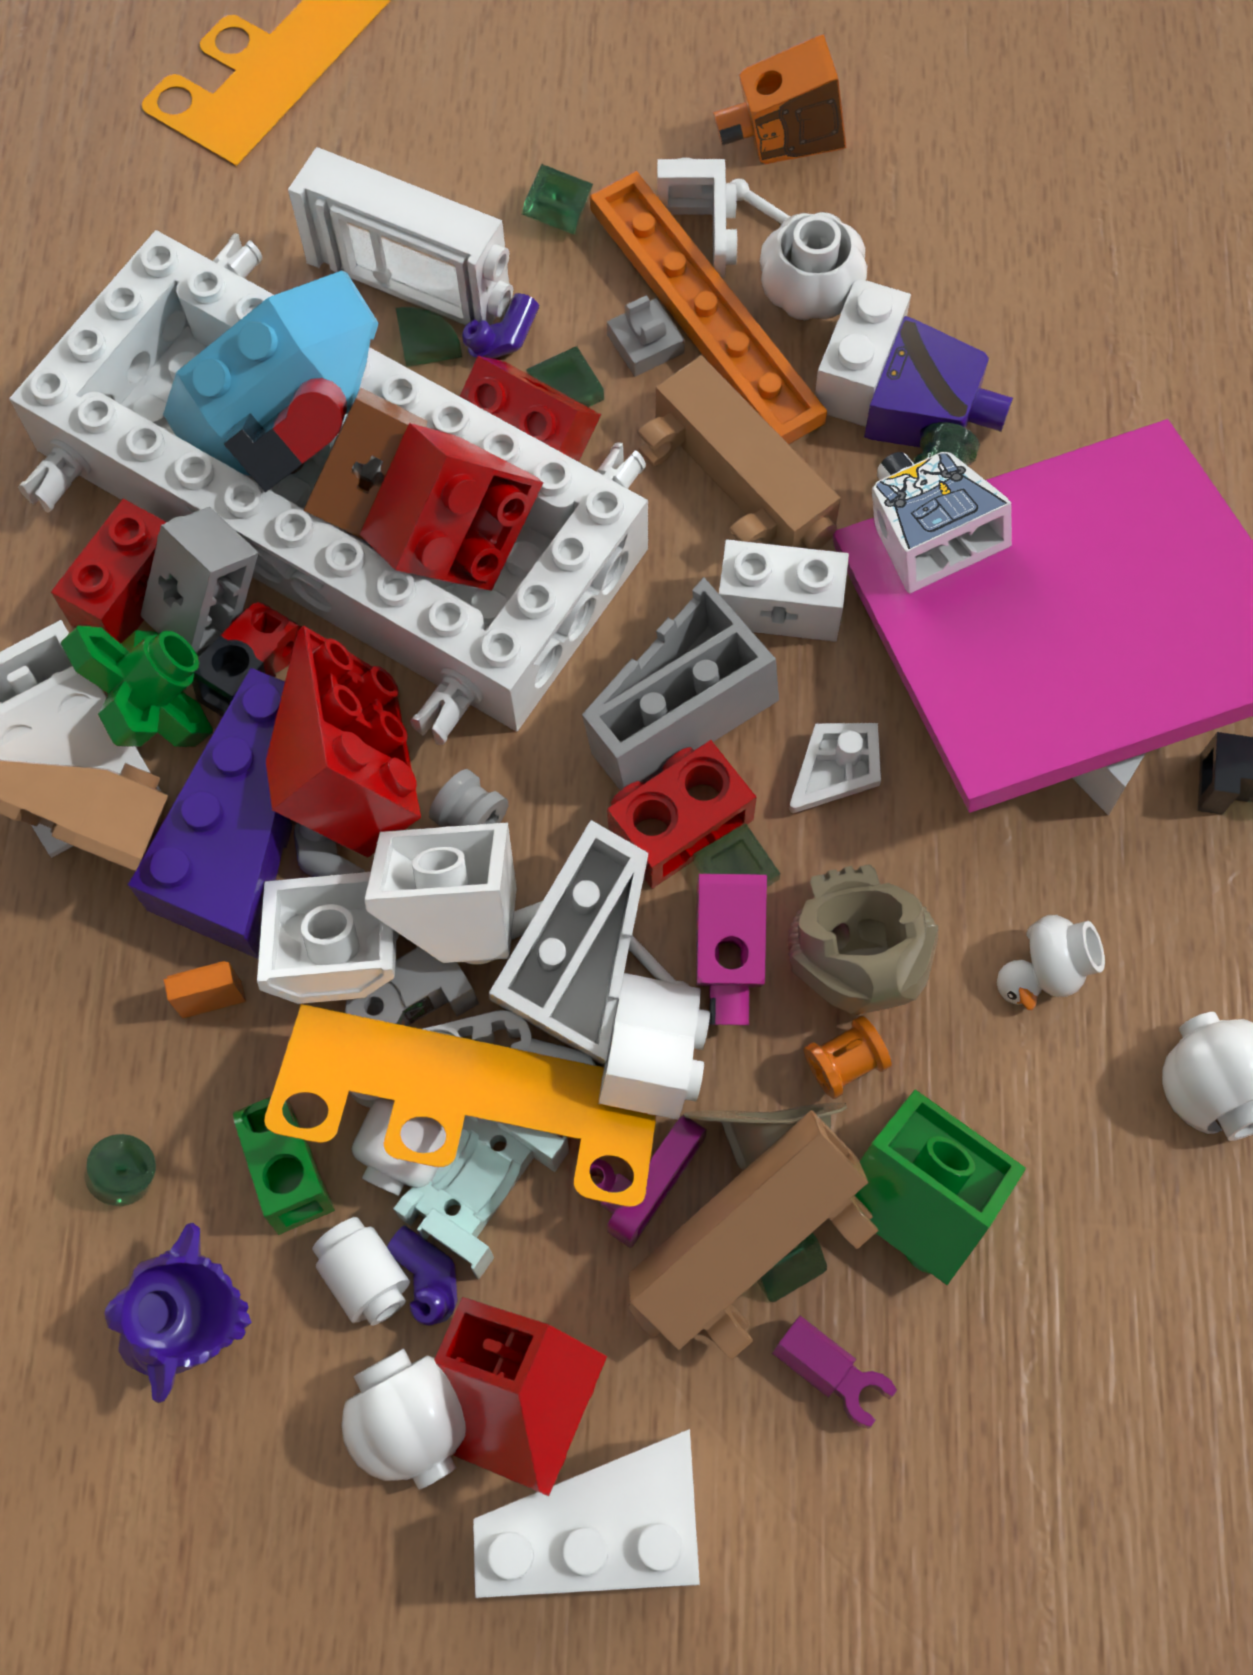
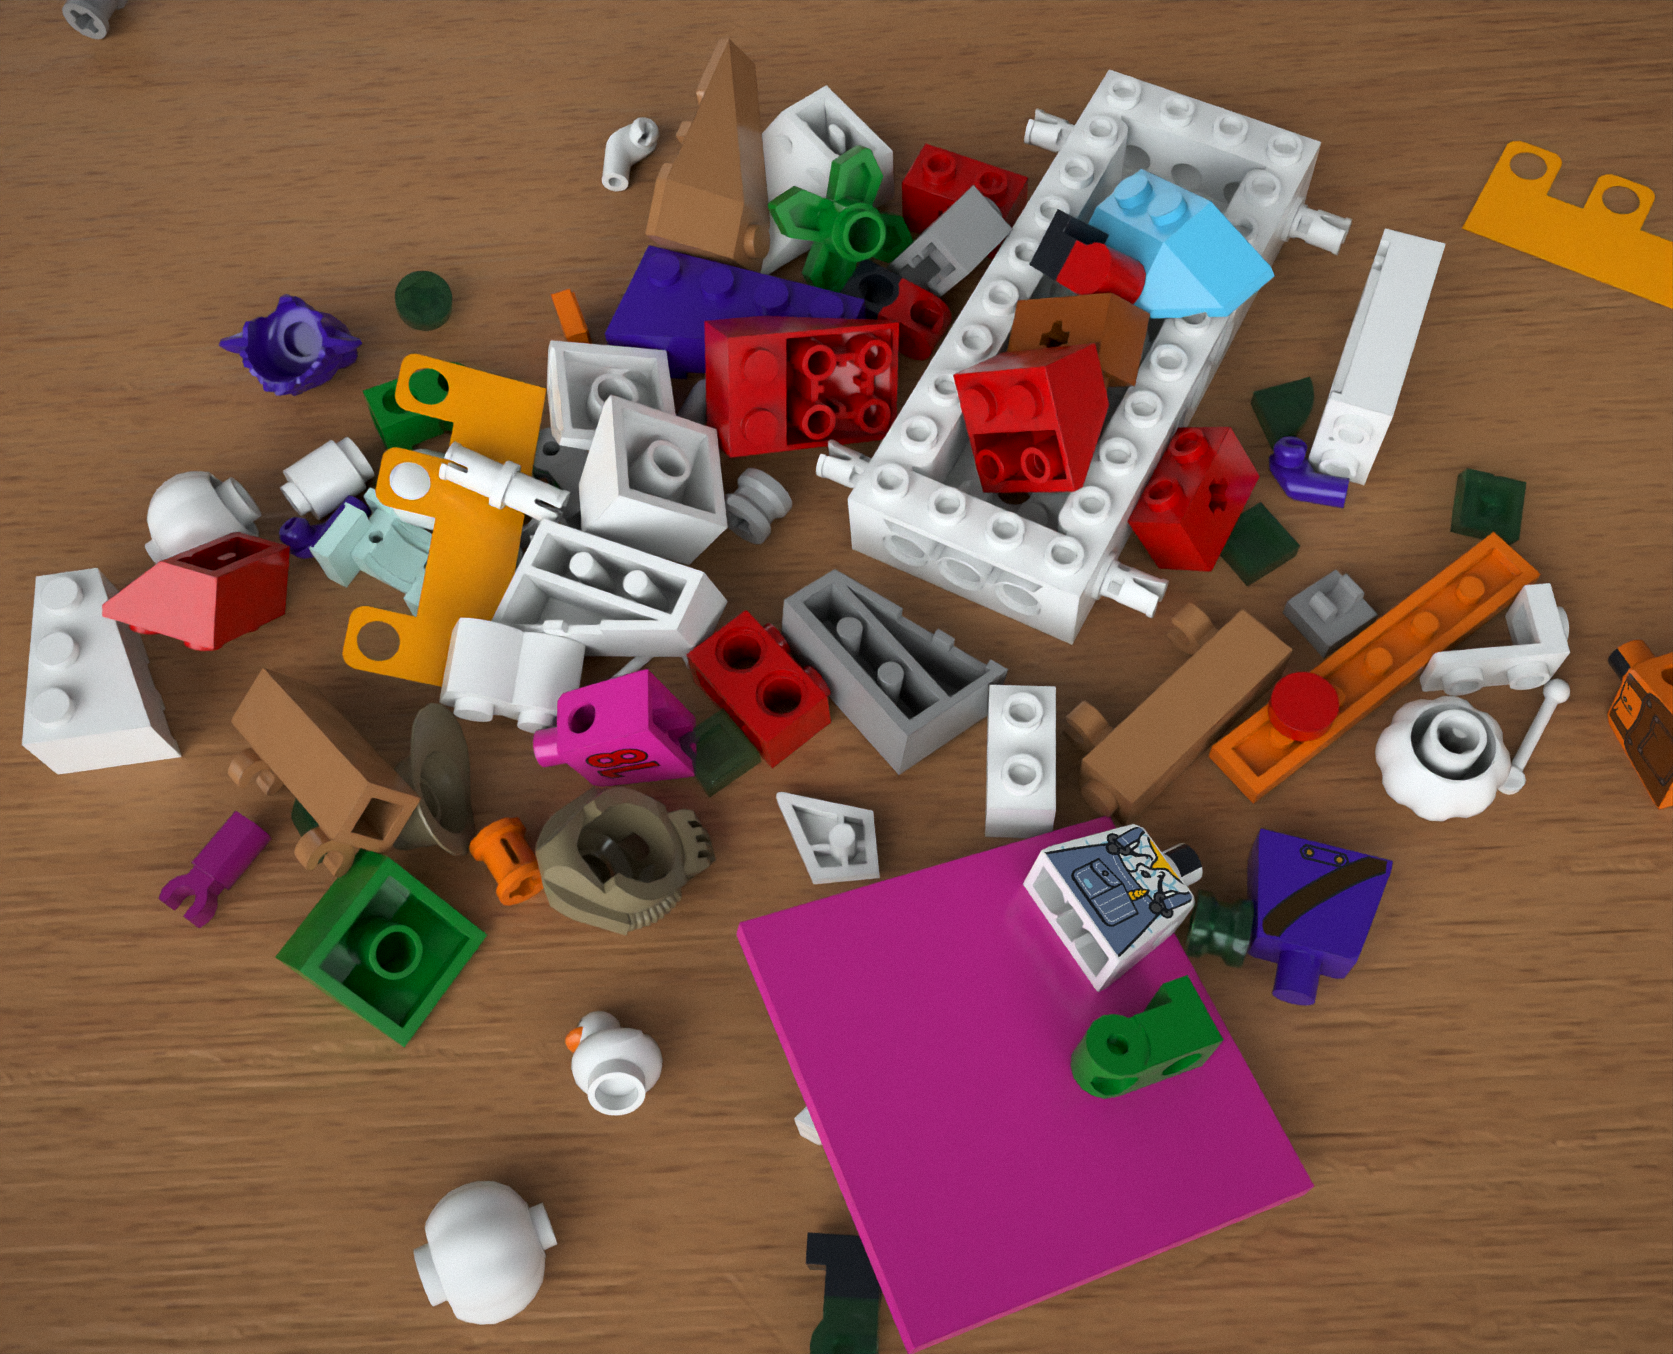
camera: 90 degrees right, 5 degrees down
magenta piece [587,1114,707,1248] -> none
white brick [815,279,911,427] -> none
none -> white pin [439,441,570,523]
none -> green leg [1070,975,1223,1099]
none -> red tile [1267,672,1339,741]

